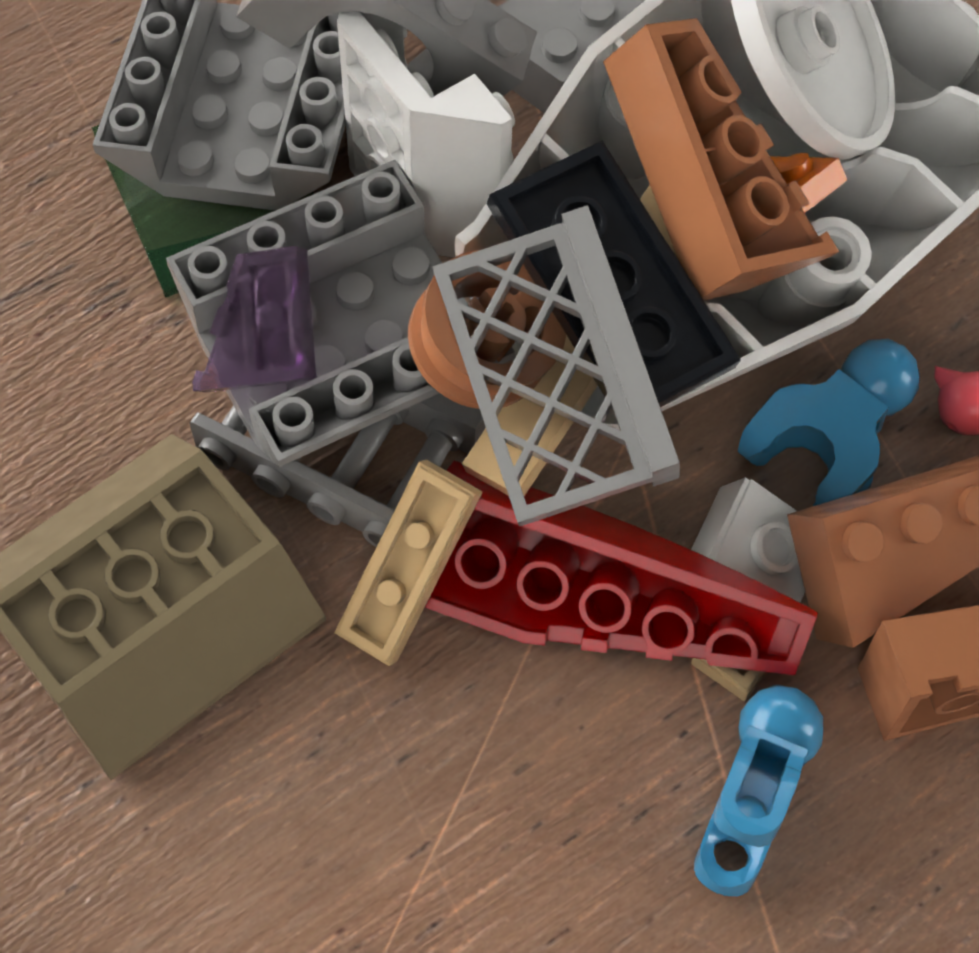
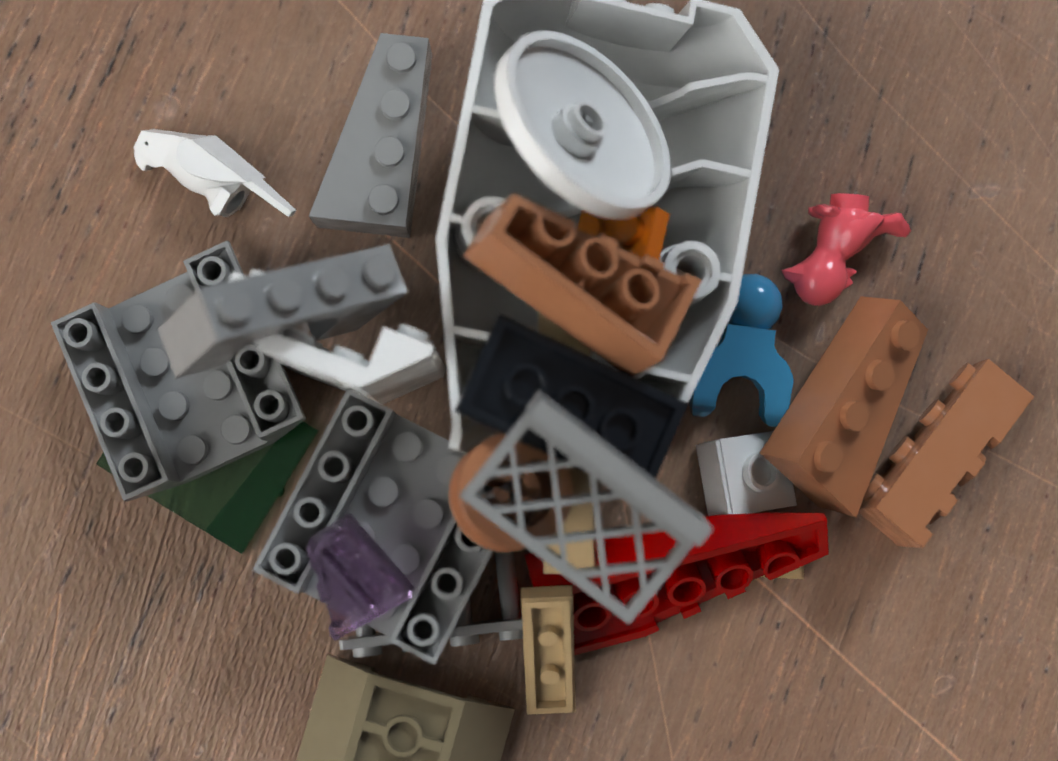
camera: 30 degrees left, 20 degrees up
dark azure piece [694,685,824,897] -> none

